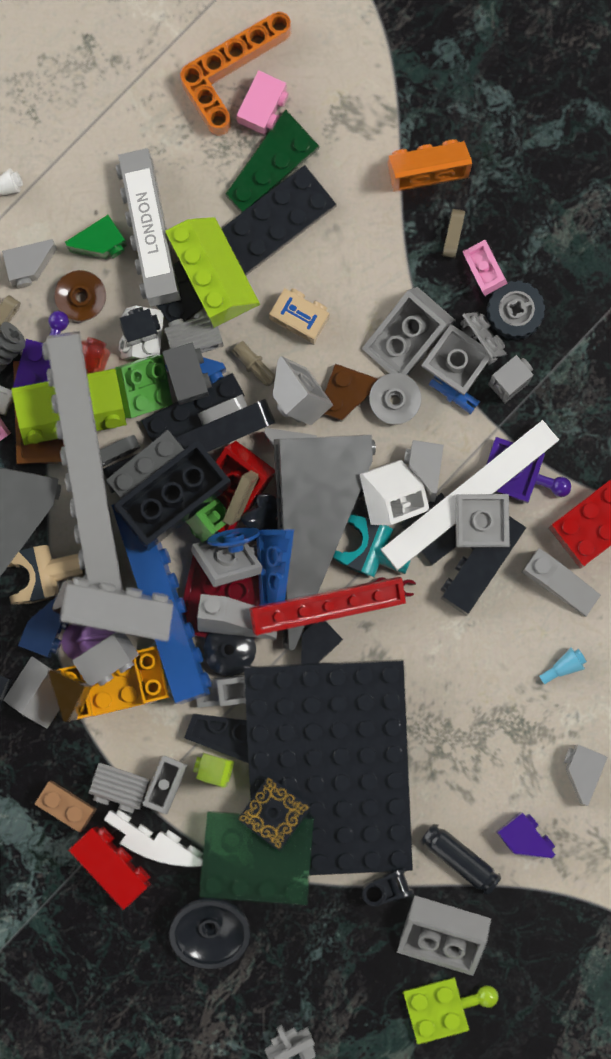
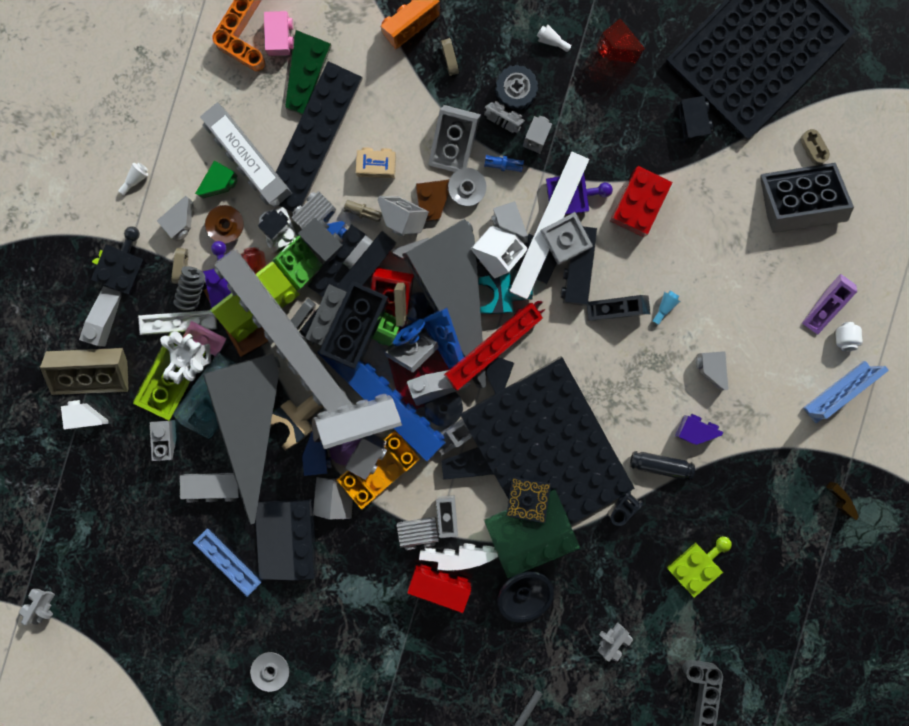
camera: 25 degrees left, 5 degrees up
medium nougat brick [35,781,97,832] -> none
dark brown slope [47,670,92,722] -> none
lime slope [165,217,260,328] -> none
lime slope [193,753,235,788] -> none
light grey slope [397,895,491,976] -> none
light grey slope [421,324,491,395] -> none
bright pink plate [463,240,508,296] -> none
light grey slope [522,548,601,616] -> none
none -> white cone [537,24,571,52]
none -> black slope [587,295,650,321]

